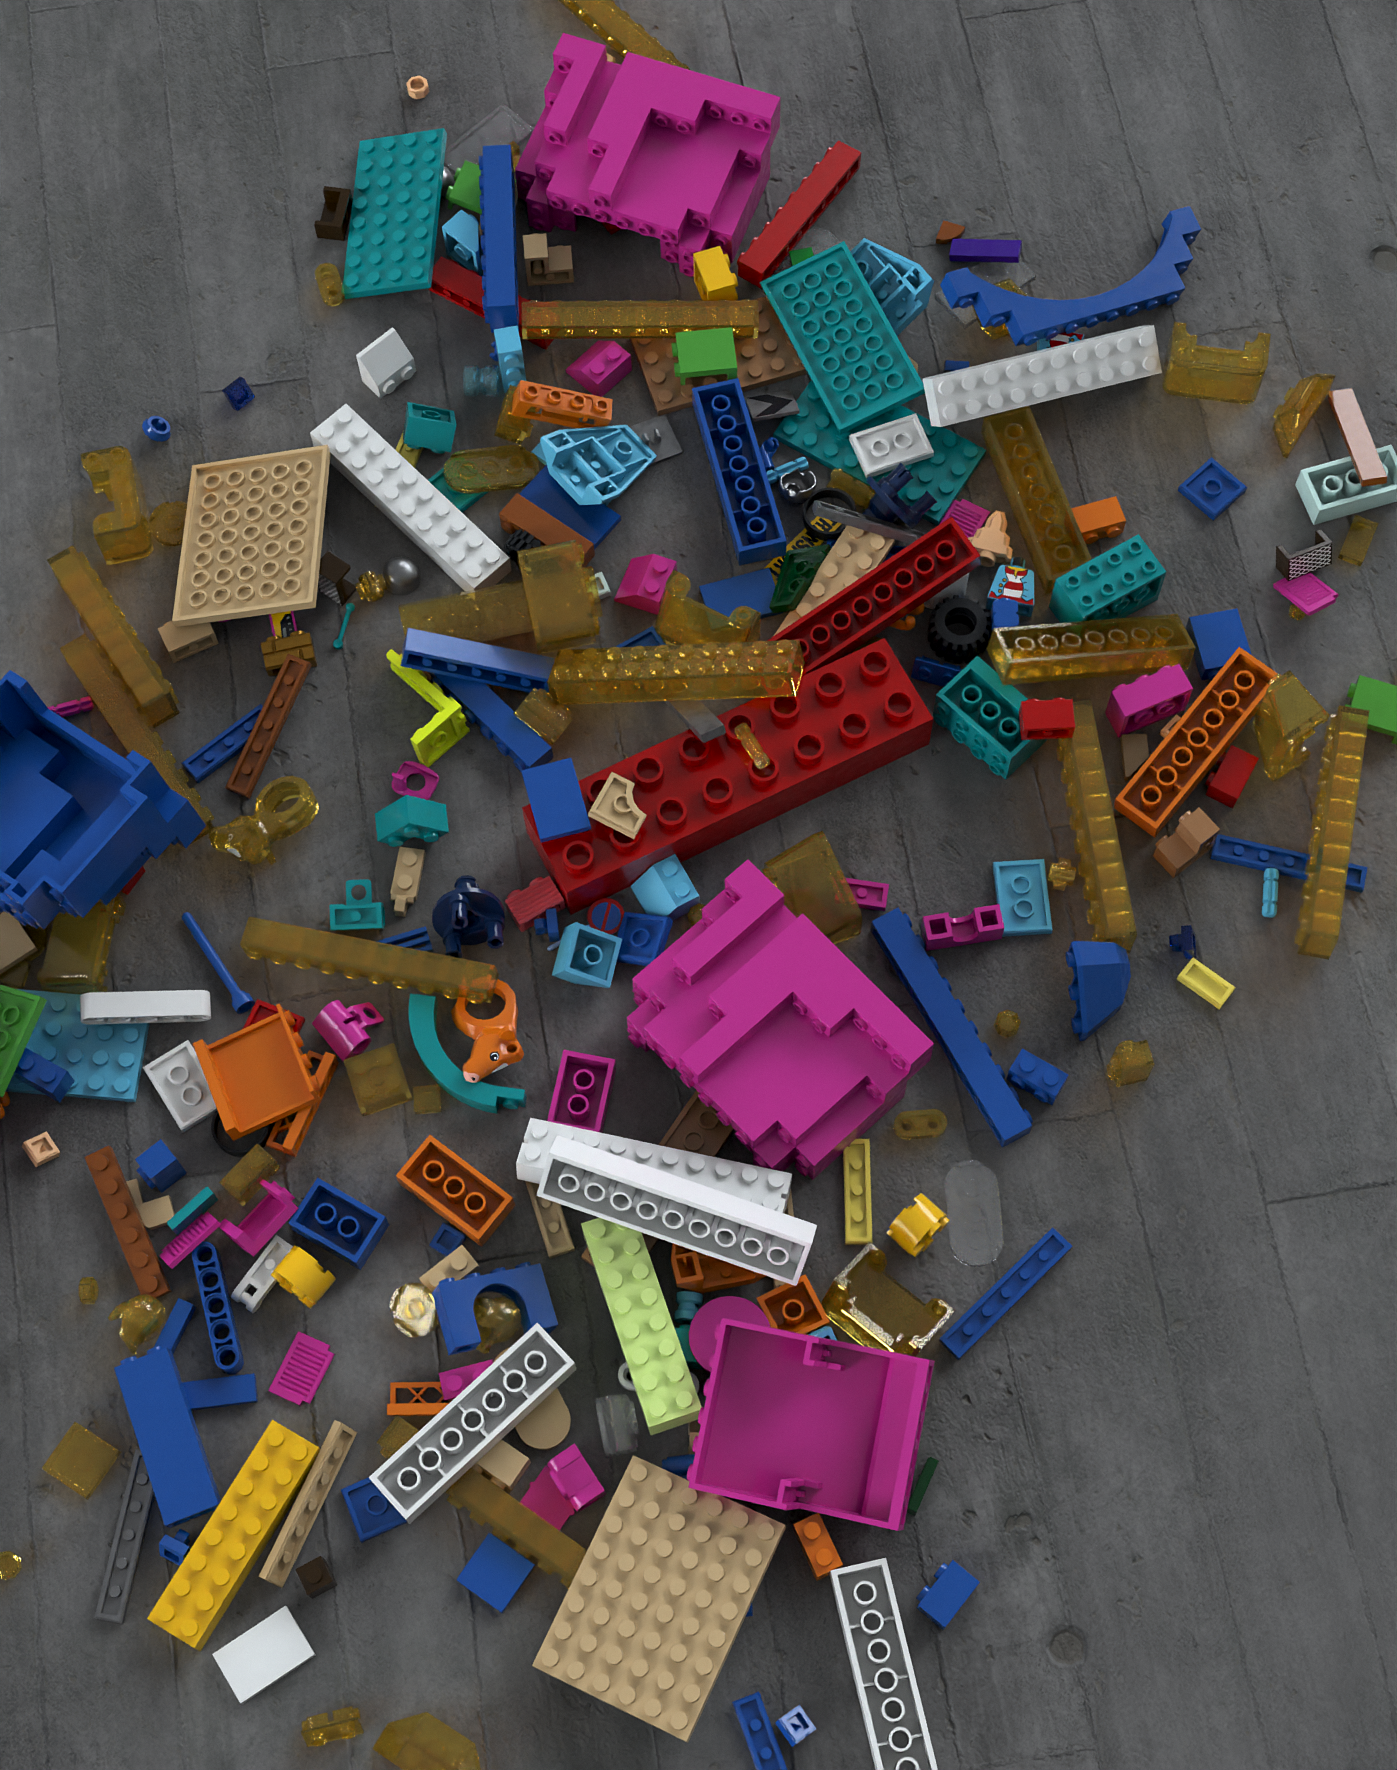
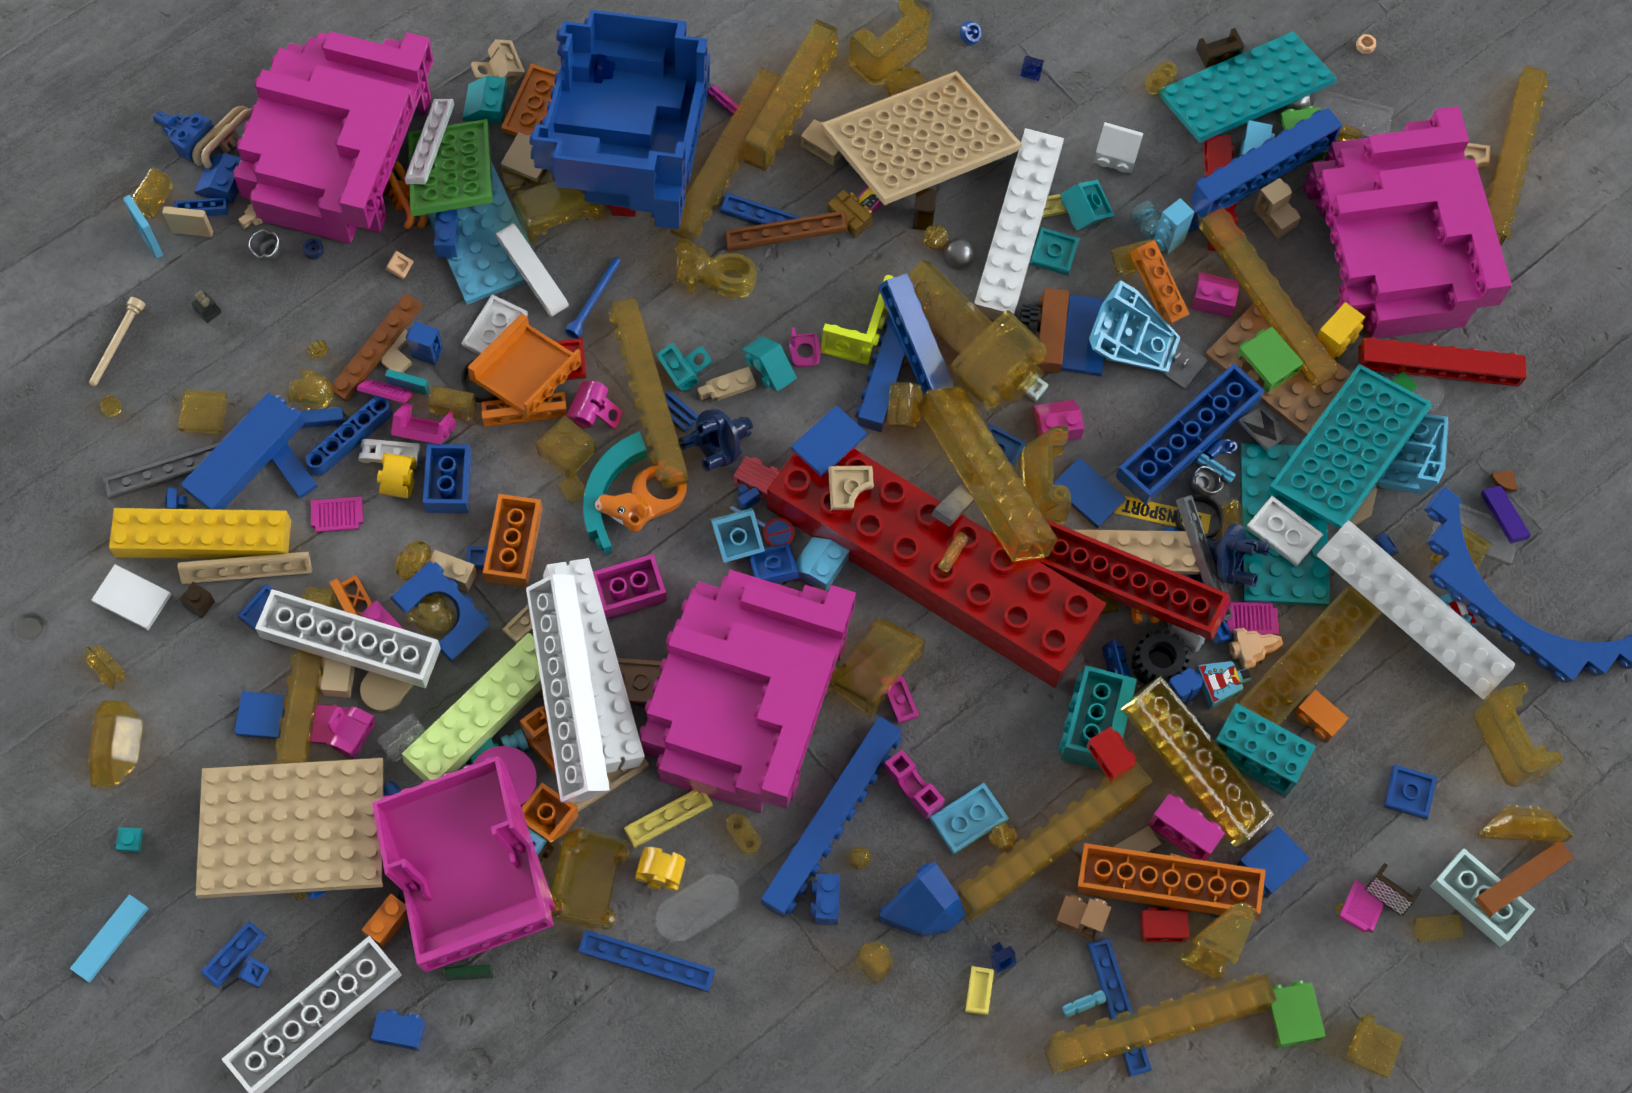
camera: 55 degrees right, 0 degrees up
teal hinge [333,603,355,650] -> none
clear yellow tile [444,445,539,493] -> none
dark green wing [769,544,832,613] -> none

